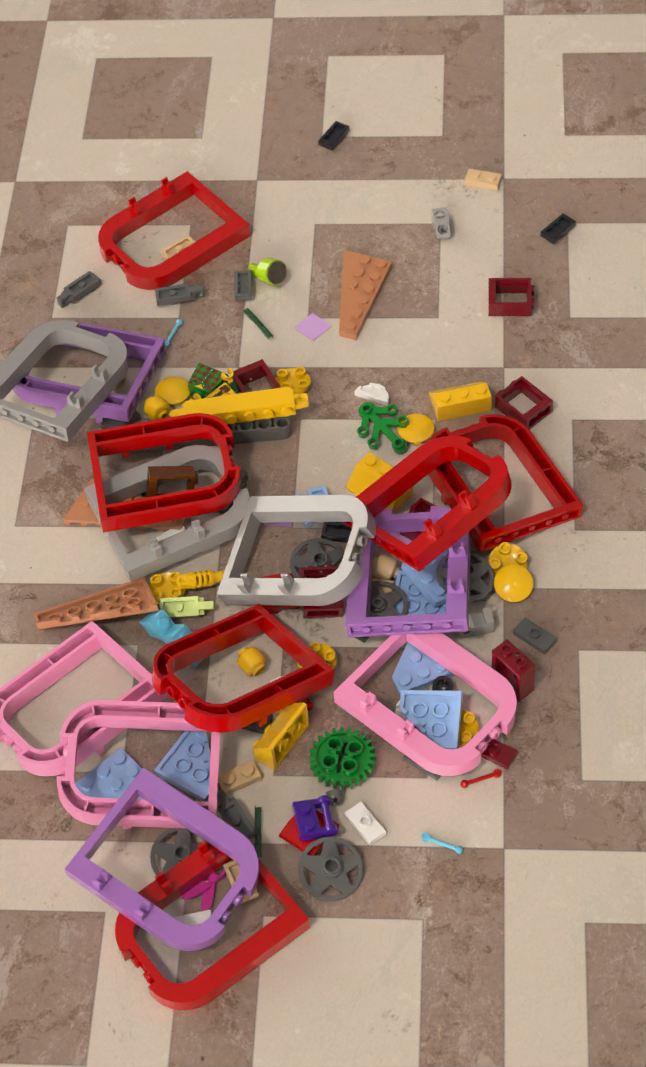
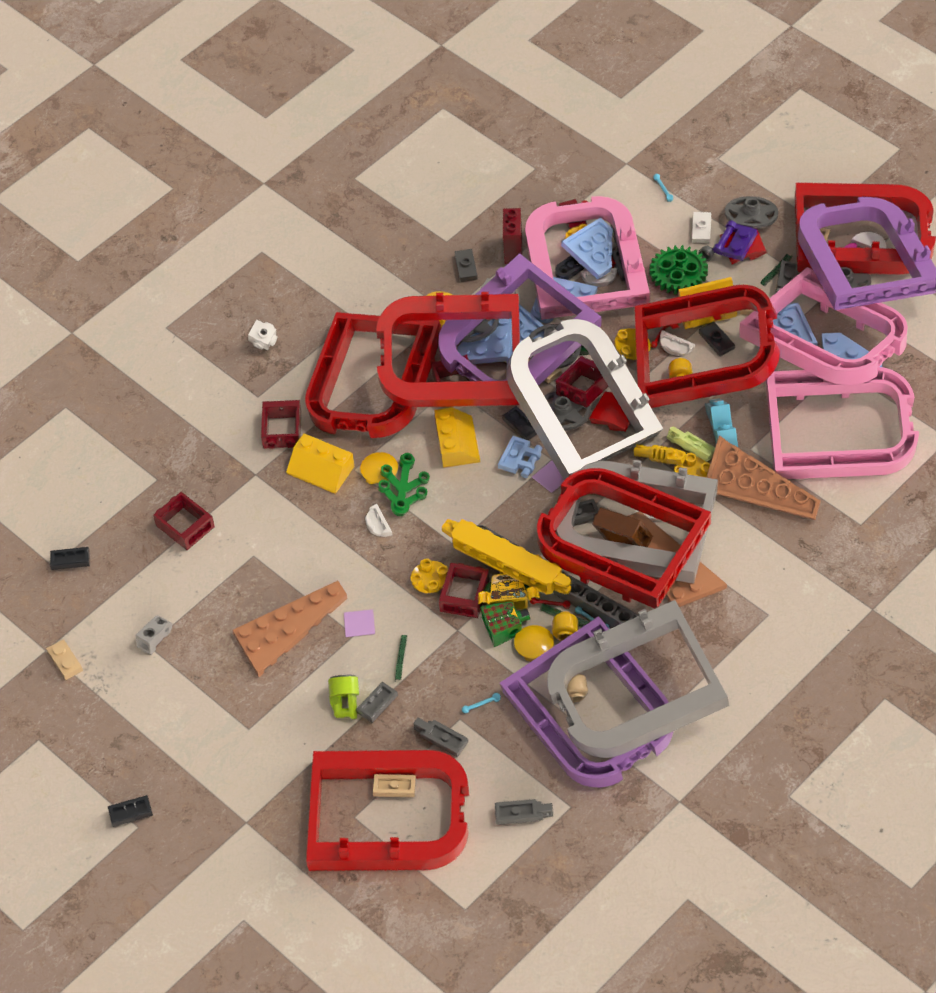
camera: 140 degrees left, 0 degrees up
none -> white brick [248,320,278,350]

